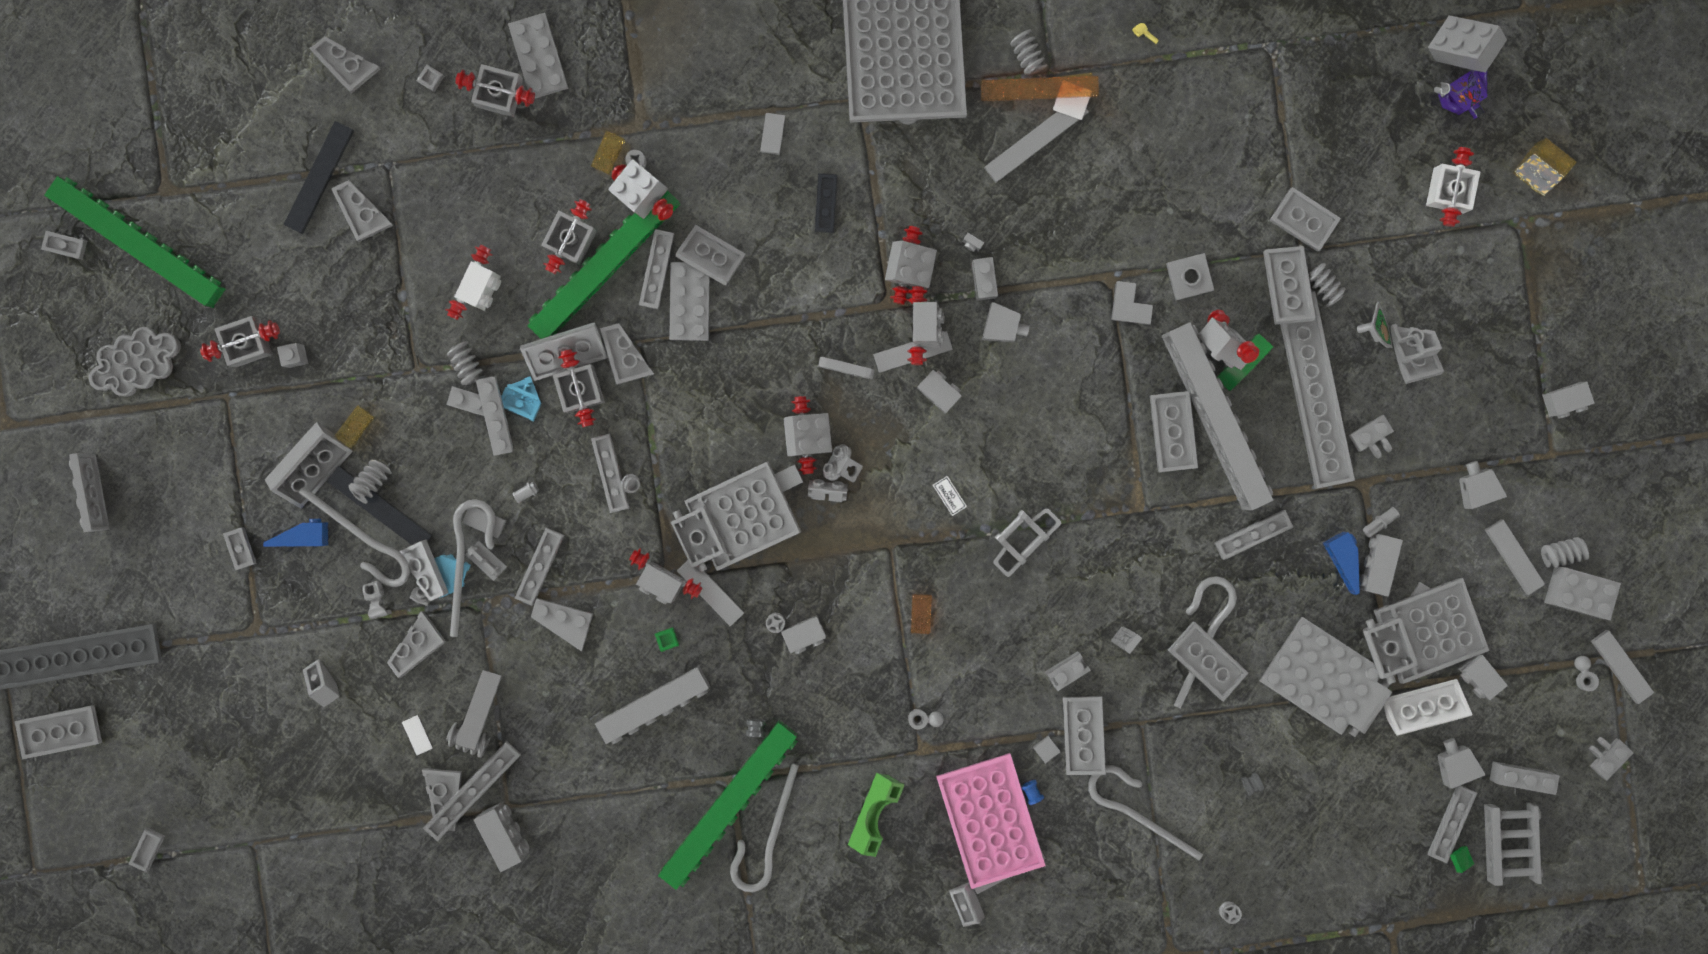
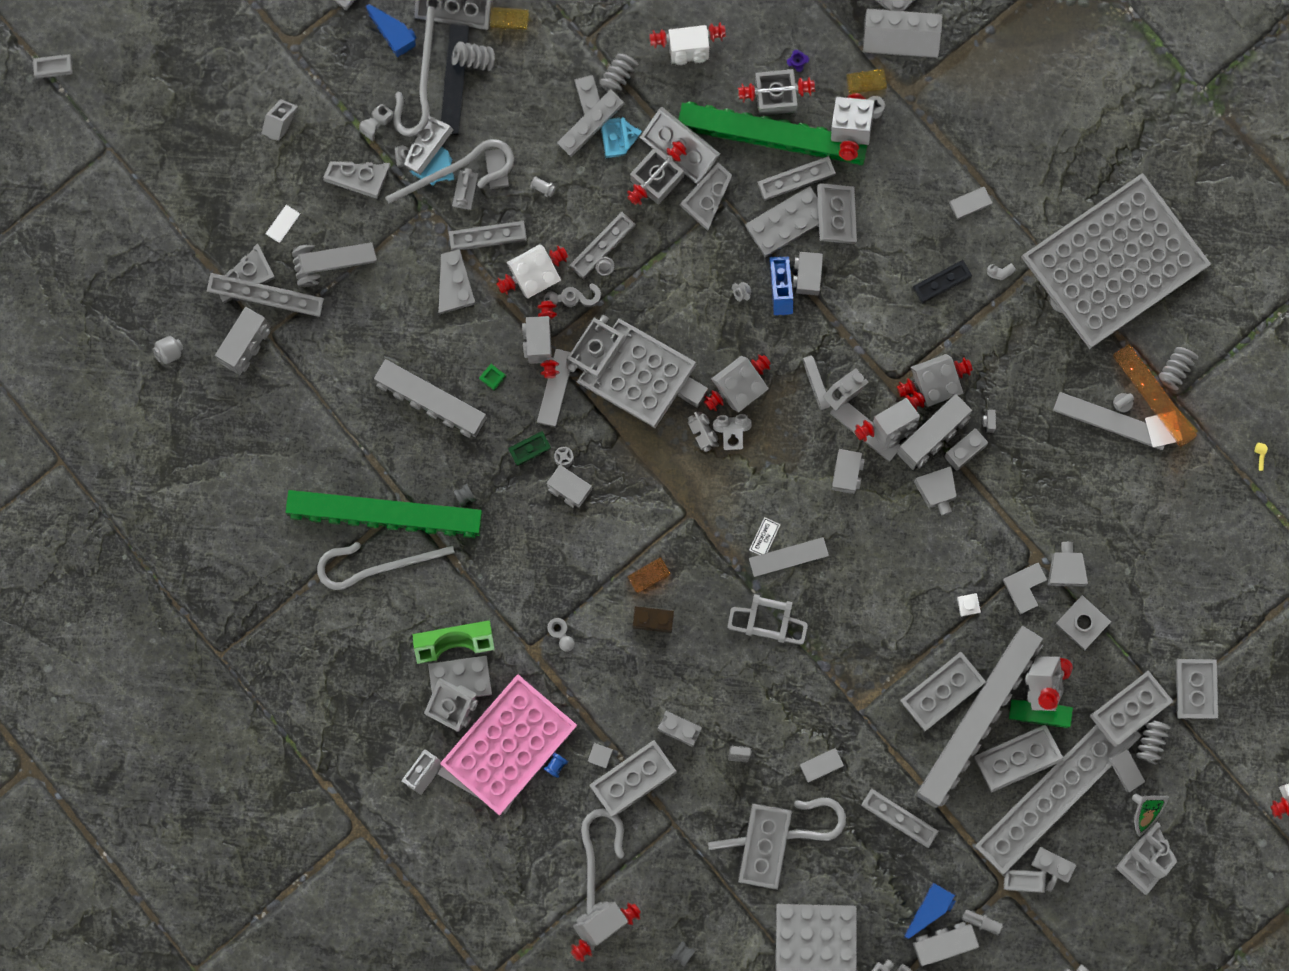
camera: 55 degrees right, 10 degrees down
none -> light grey head [153,336,183,364]
none -> light grey plate [424,678,478,732]
none -> light grey plate [428,656,492,697]
none -> white brick [496,244,568,298]
none -> dark green plate [508,431,551,466]
none -> light grey piece [544,284,601,307]
none -> light grey brick [571,901,641,962]
none -> dark brown brick [633,606,674,633]
none -> light grey plate [732,282,751,301]
none -> light grey tile [748,537,829,577]
none -> blue slope [770,257,793,315]
none -> dark purple plate [787,50,809,72]
none -> light grey brick [793,252,823,295]
none -> light grey tile [800,748,844,783]
none -> light grey brick [823,368,869,411]
none -> light grey slope [863,9,942,58]
none -> light grey brick [897,394,972,470]
none -> white plate [957,593,981,617]
none -> light grey plate [974,724,1063,793]
none -> light grey arm [987,263,1016,280]
none -> light grey tile [1004,870,1046,893]
none -> light grey torso [1048,542,1088,587]
none -> light grey tile [1108,748,1145,792]
none -> light grey plate [1113,393,1134,412]

